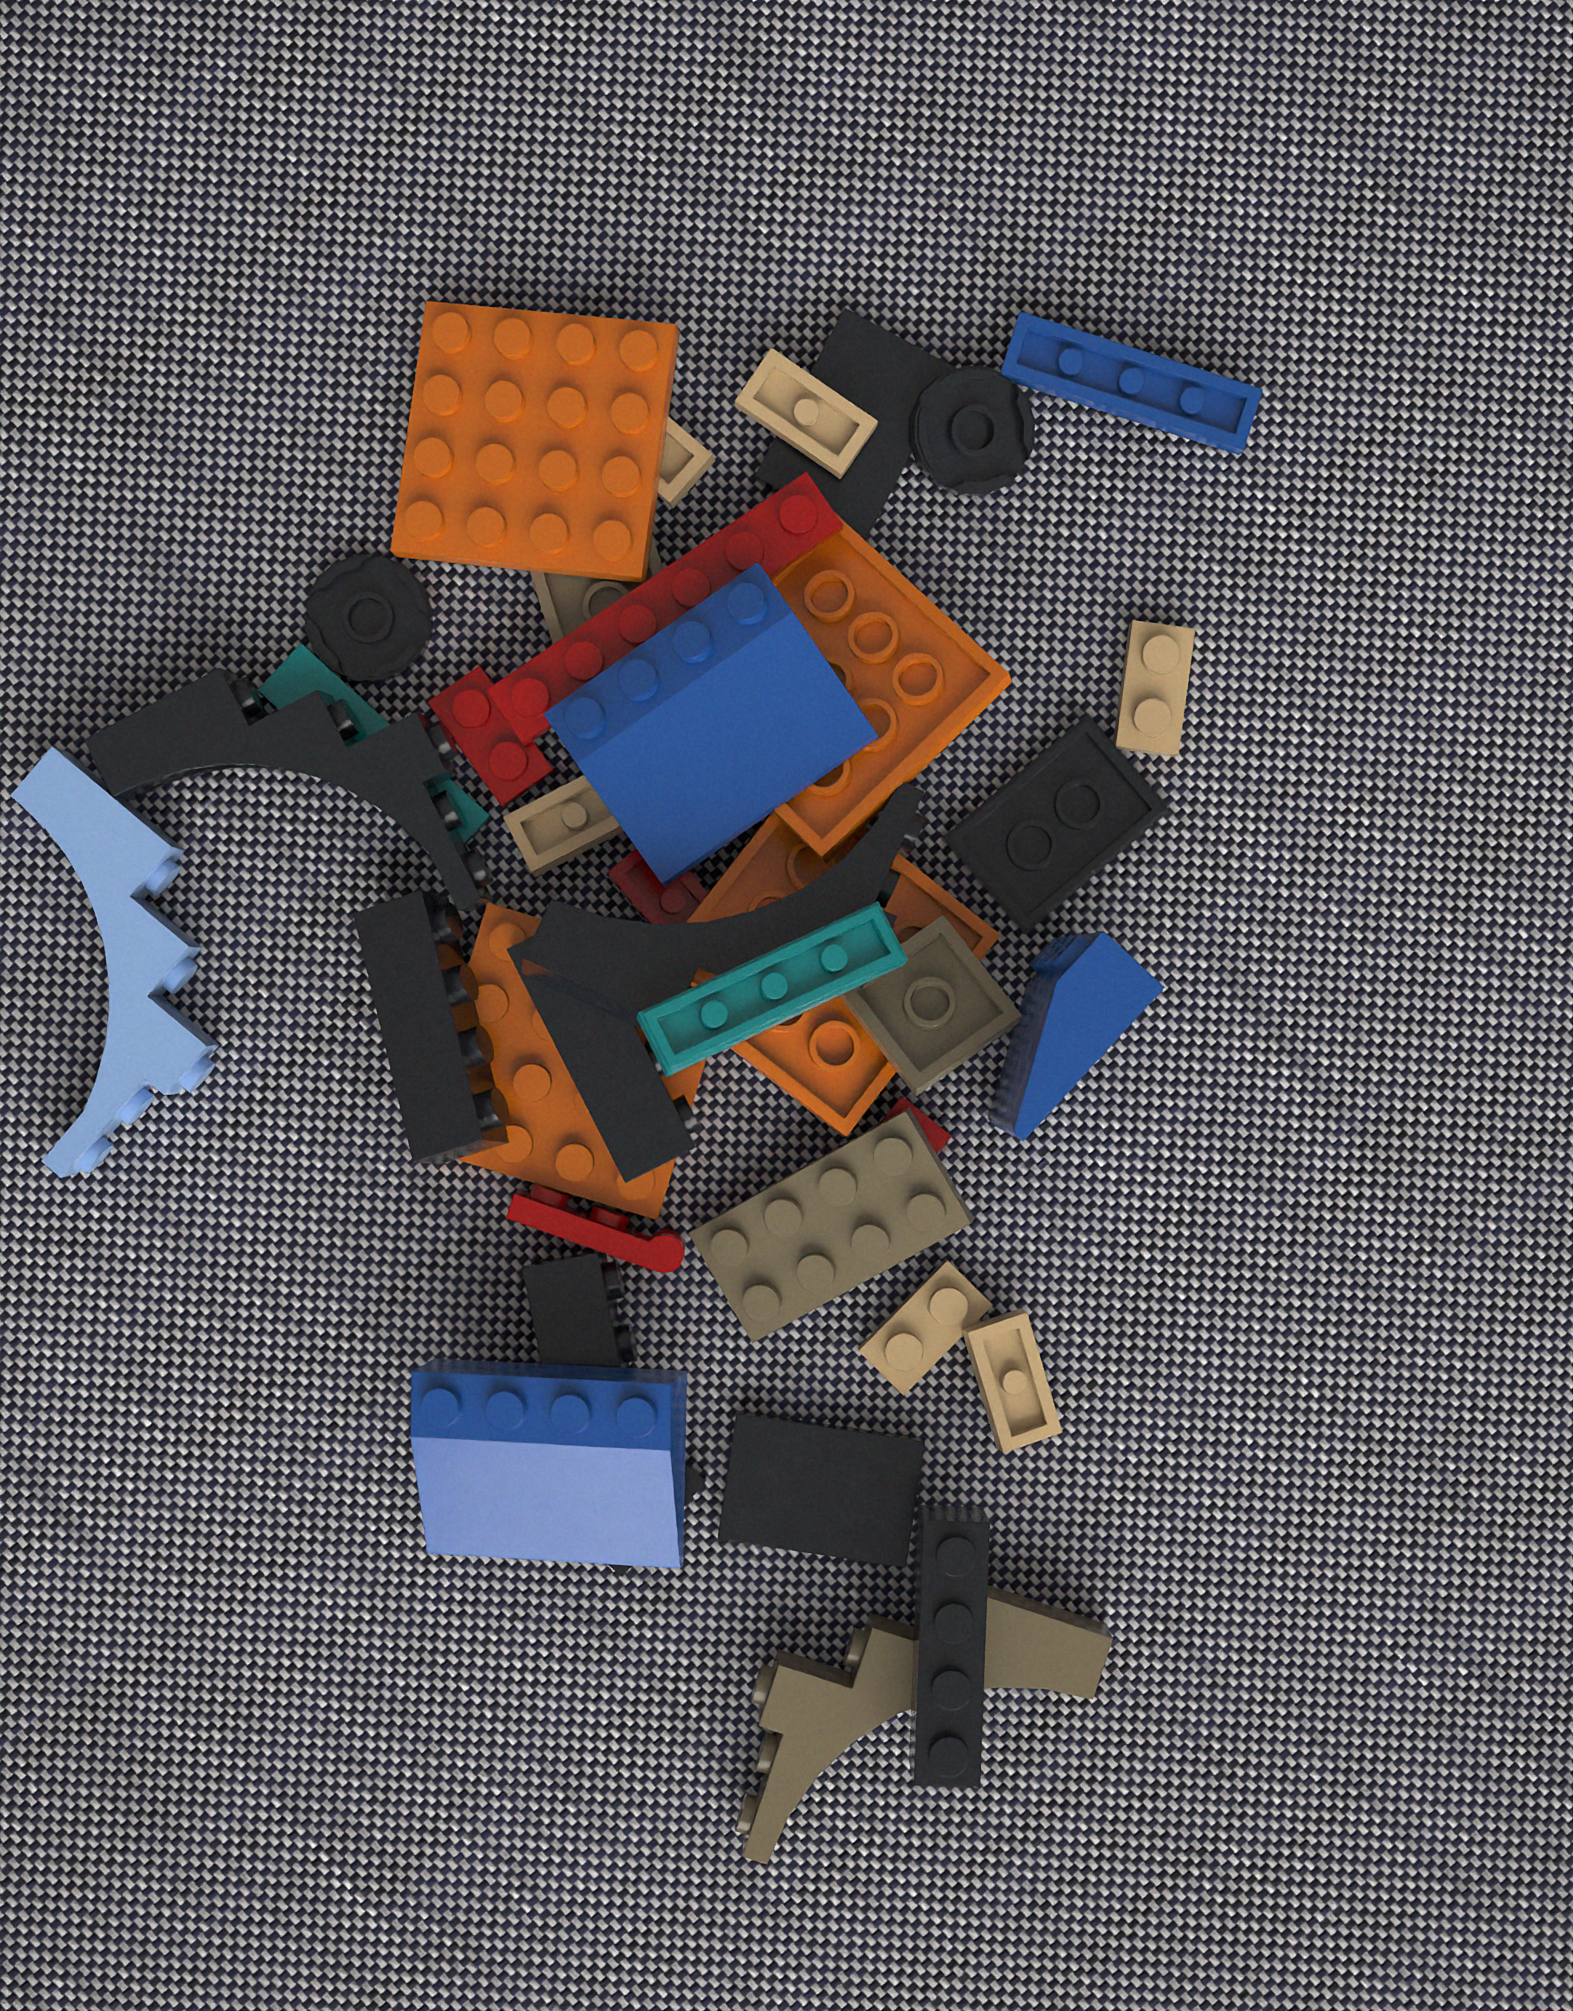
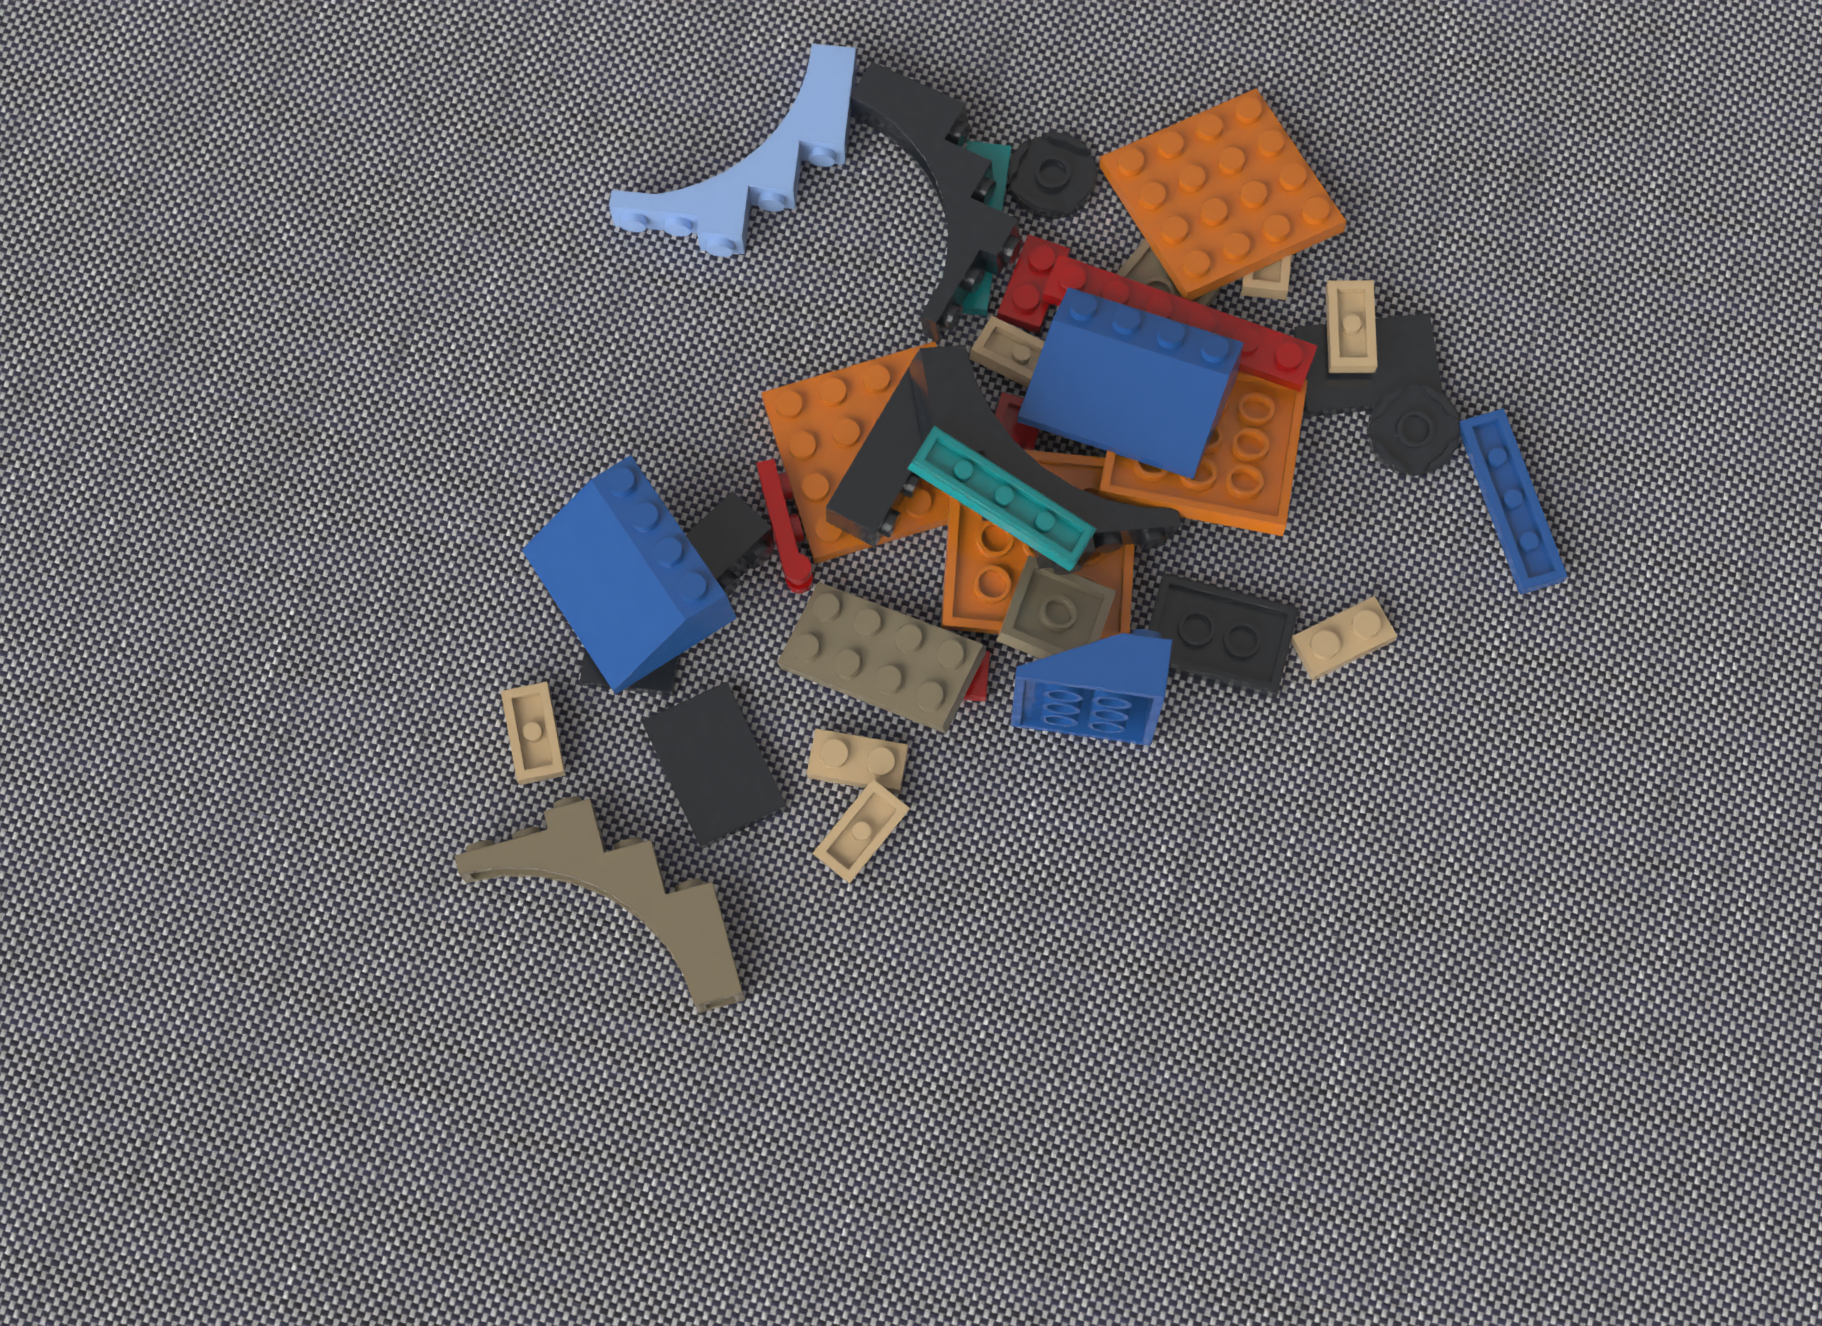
camera: 60 degrees right, 15 degrees down
black brick [353,890,510,1164] -> none
black brick [909,1505,990,1788] -> none
none -> tan plate [501,682,566,785]

